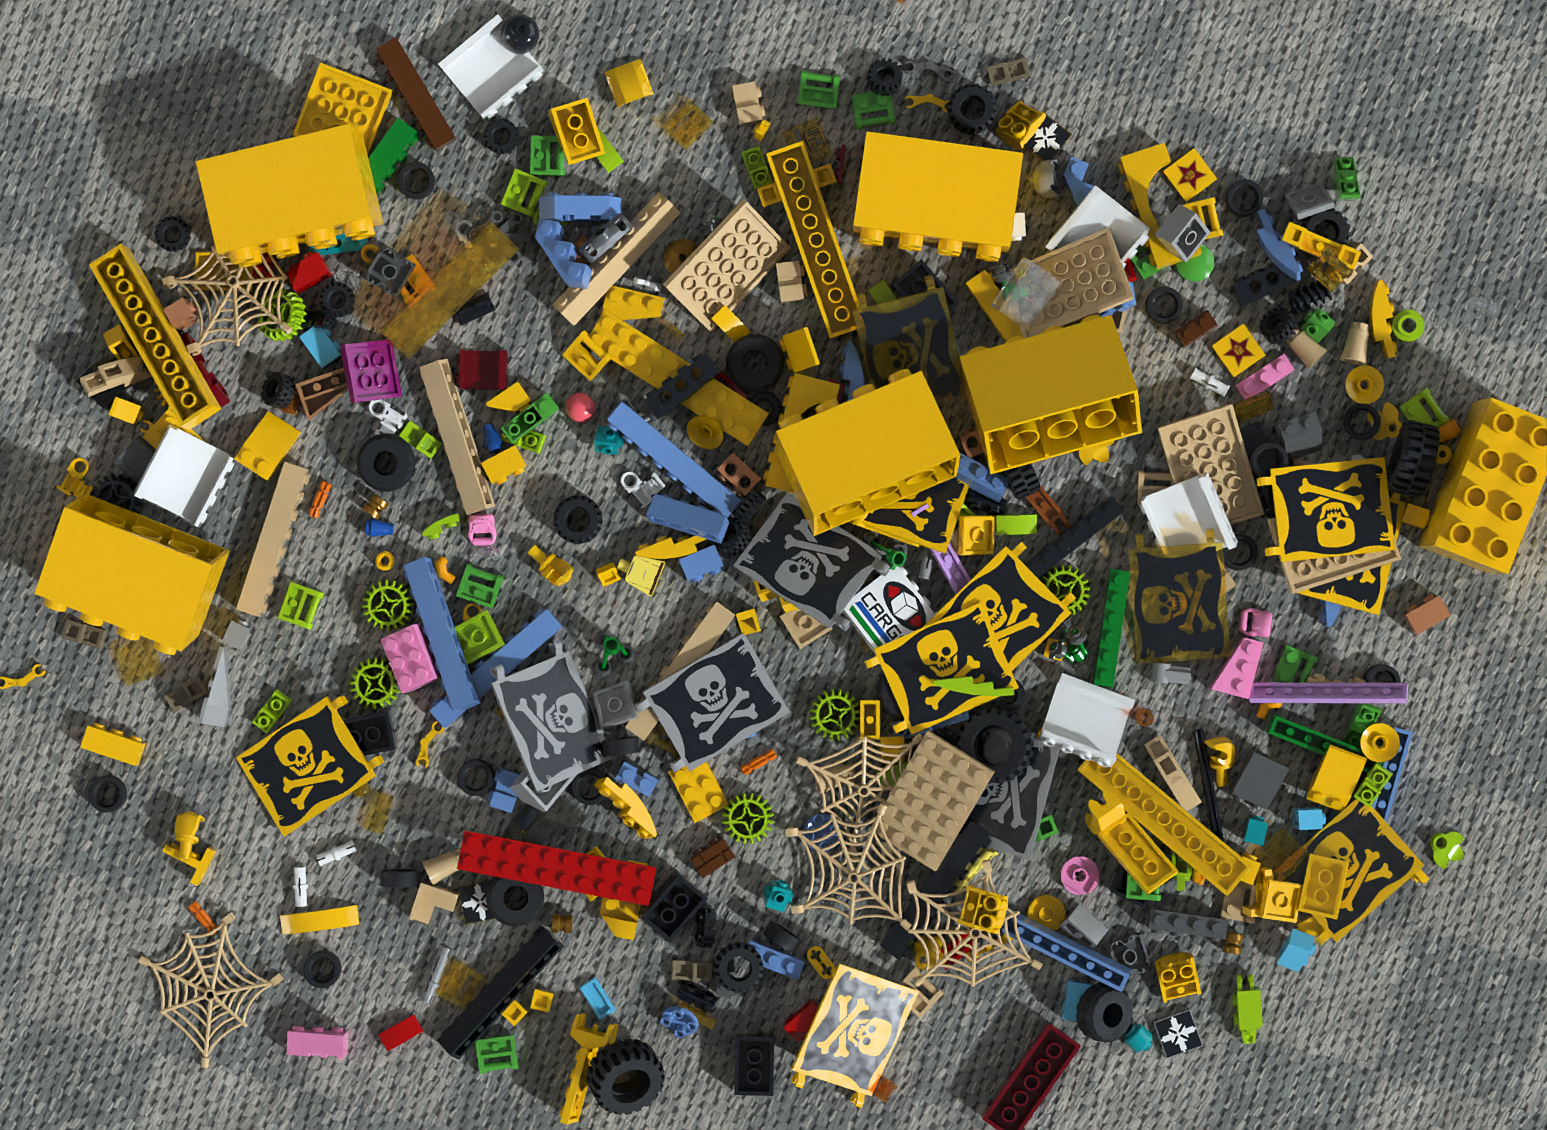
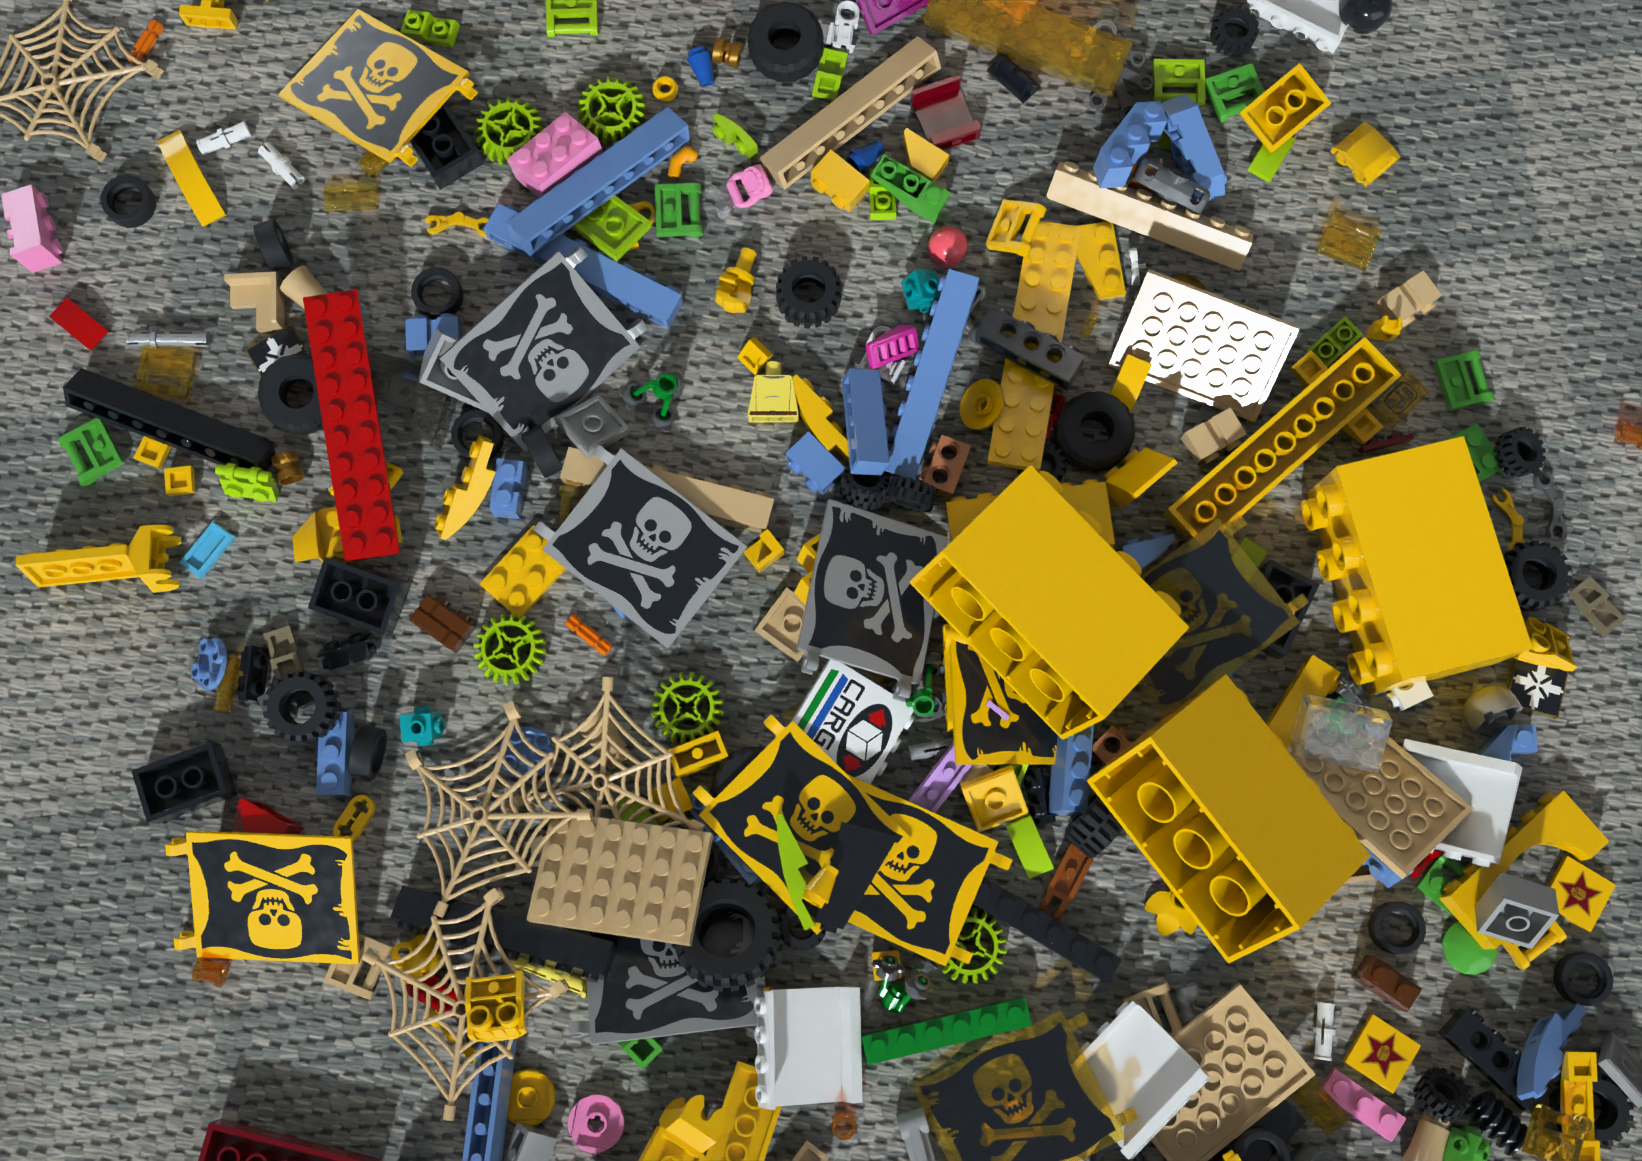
camera: 70 degrees right, 10 degrees down
black tyre [586,1038,665,1115] -> none
none -> lime plate [215,463,280,502]
none -> yellow cone [802,863,839,908]
none -> black slope [815,822,897,933]
none -> dark pink slope [865,324,920,369]

